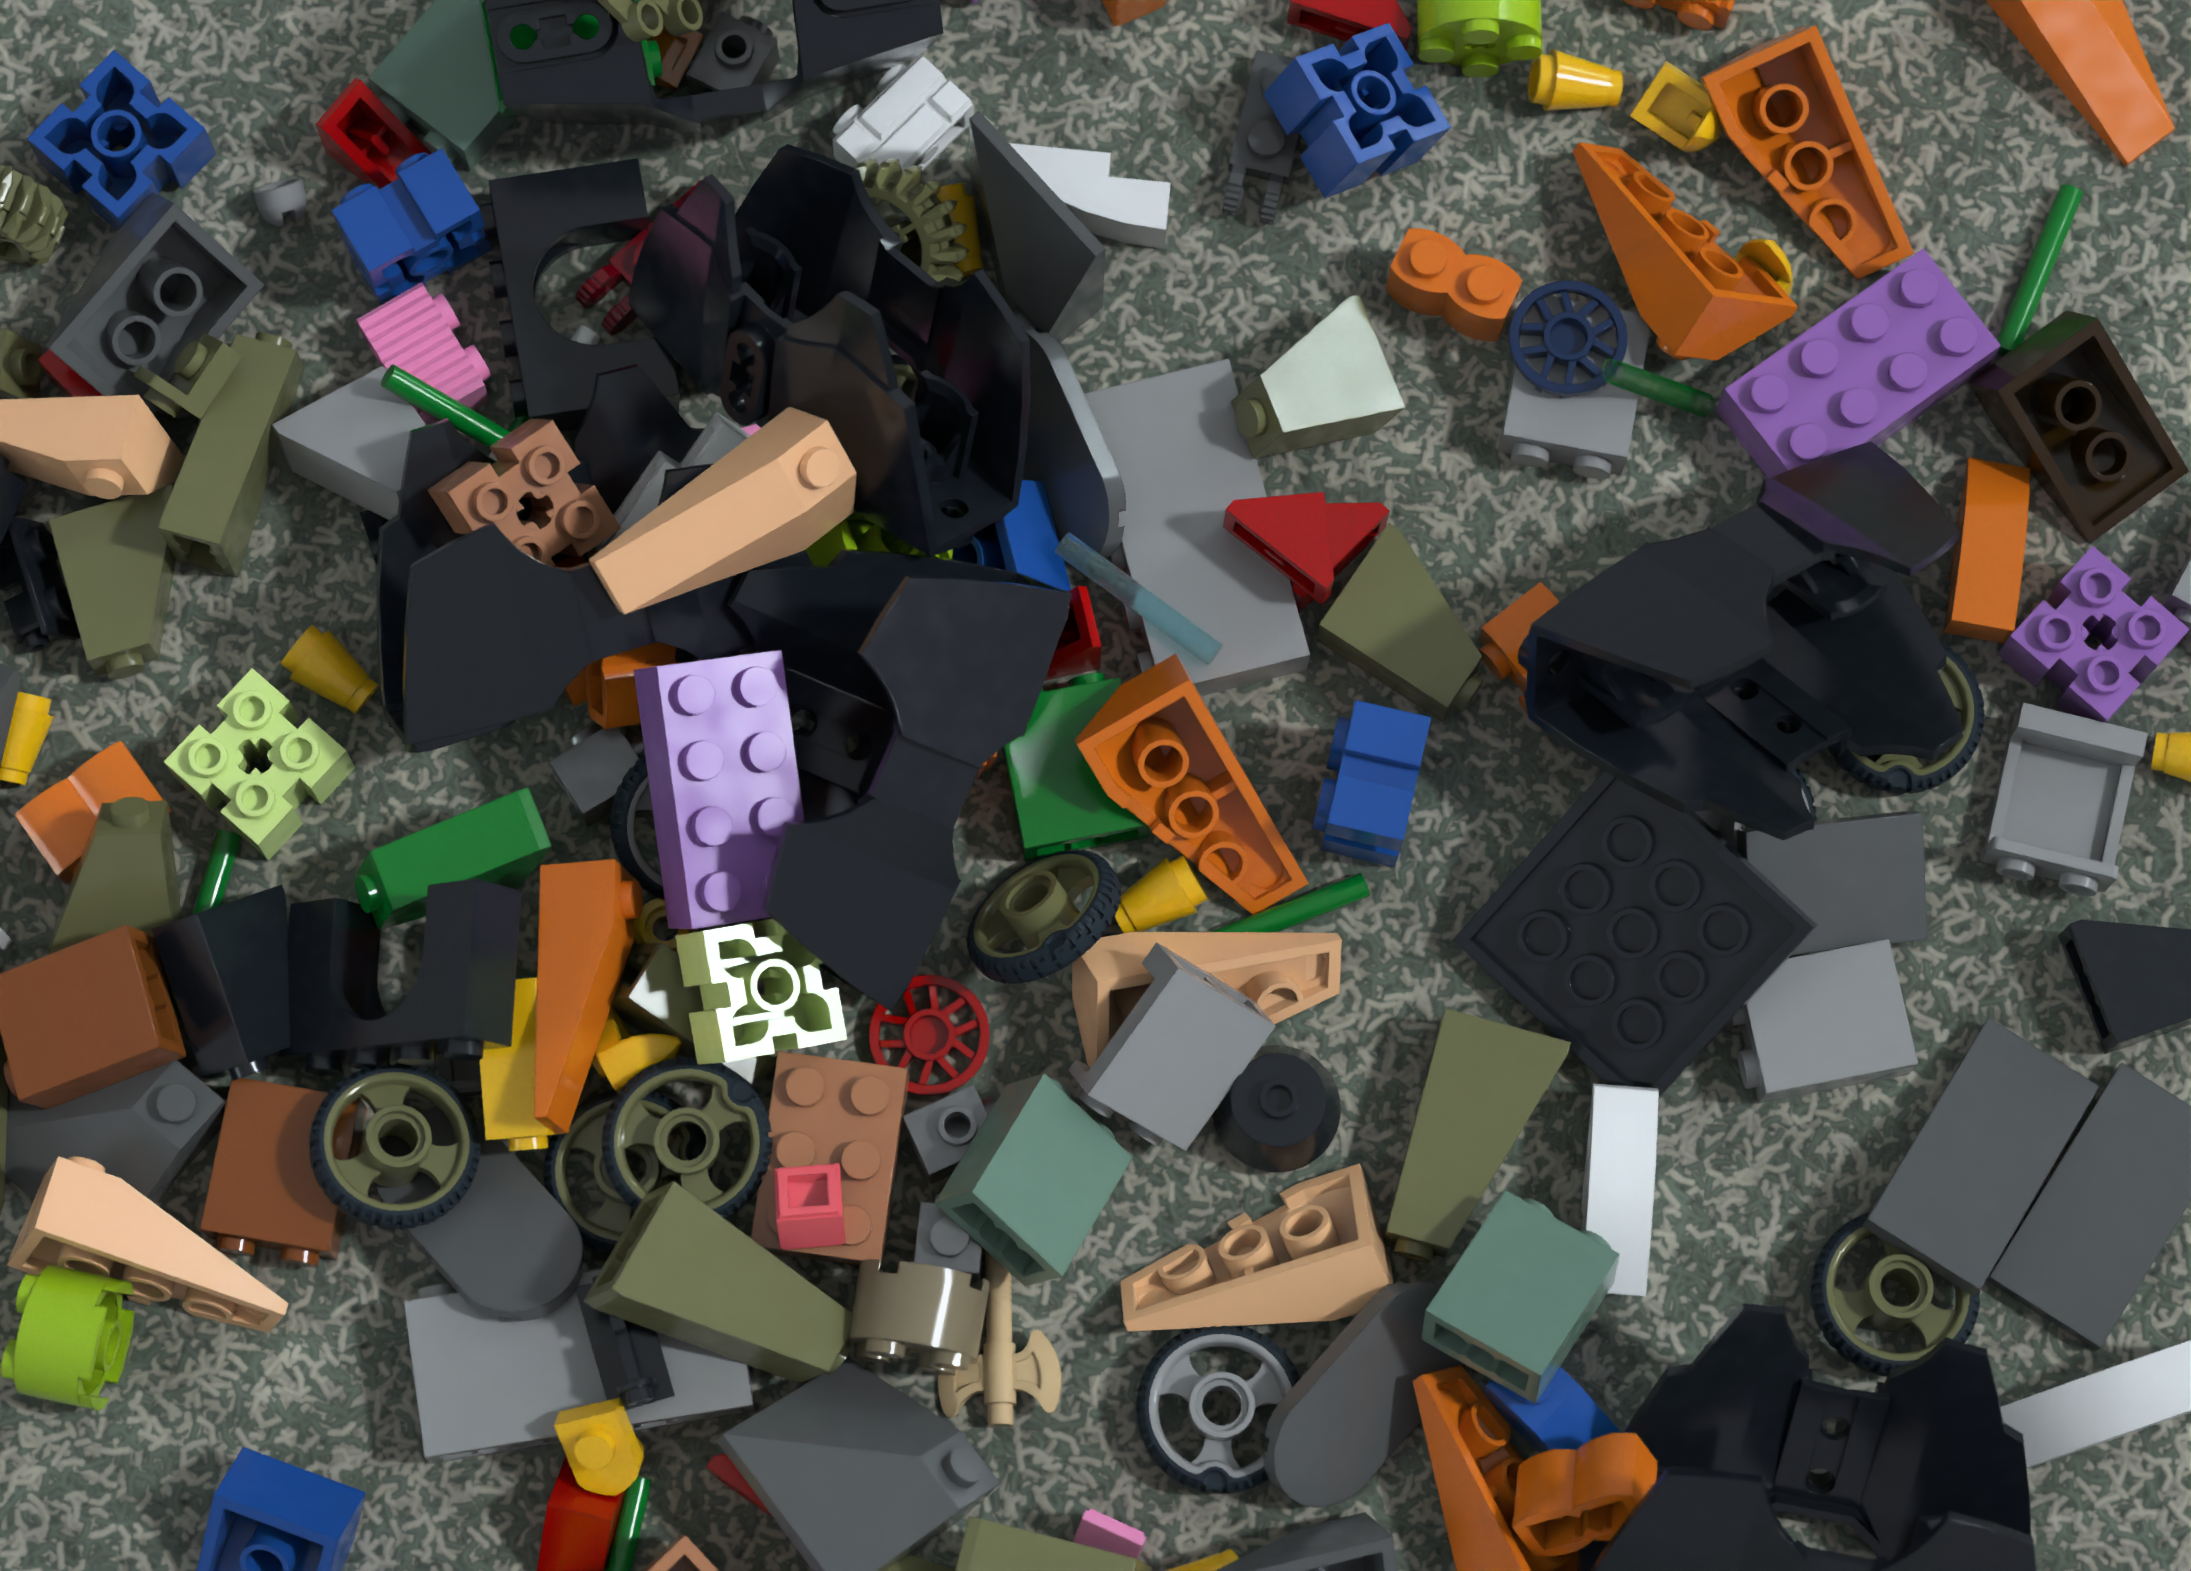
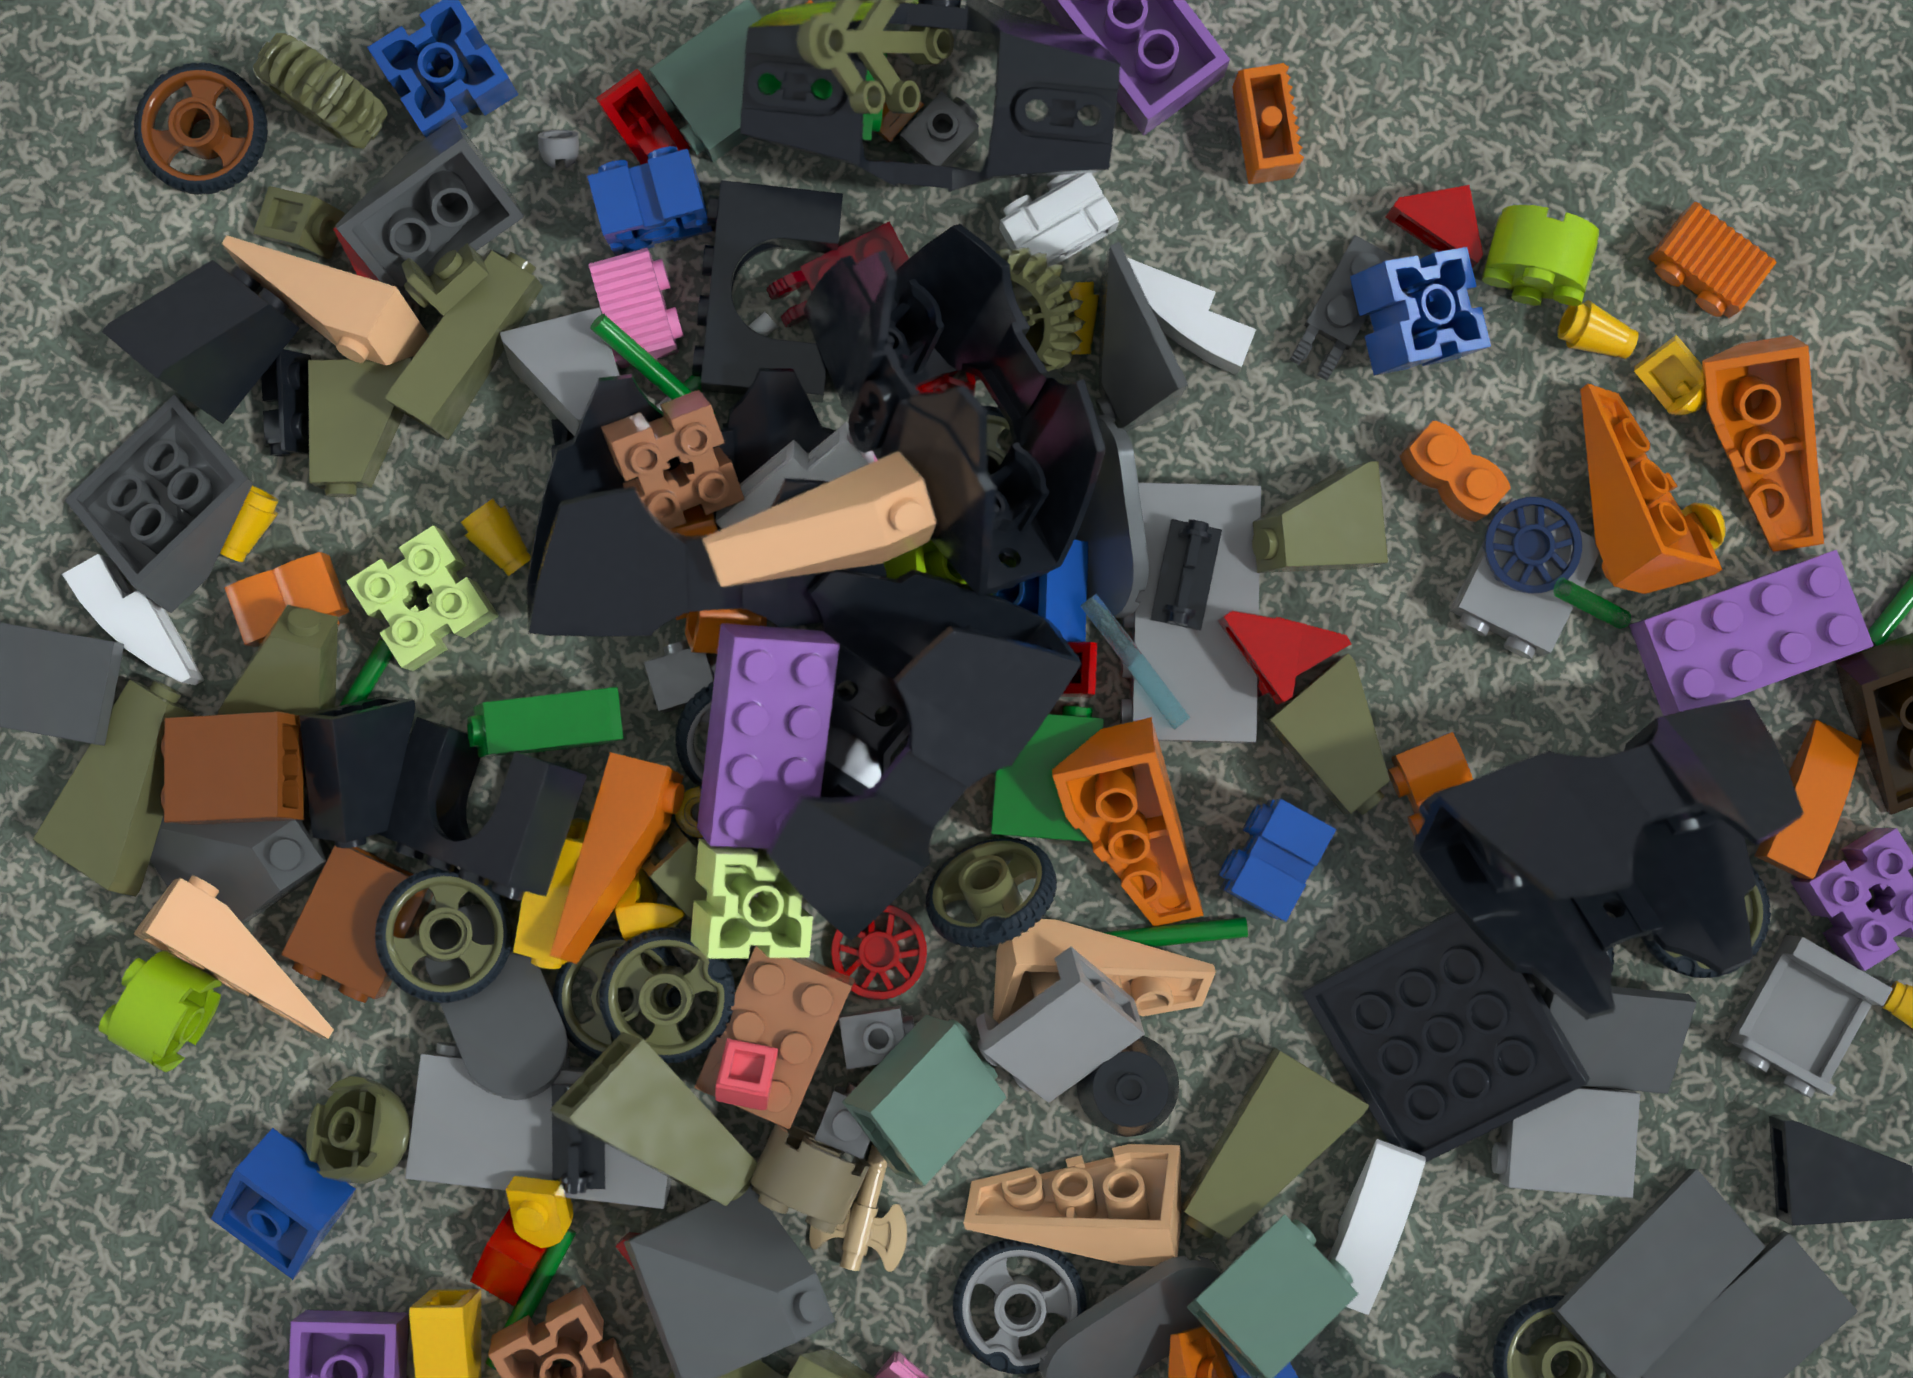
camera: 15 degrees right, 10 degrees up
yellow cone [1115,855,1208,933] -> none
none -> olive cylinder [306,1076,410,1184]
none -> black hinge [1150,519,1222,631]

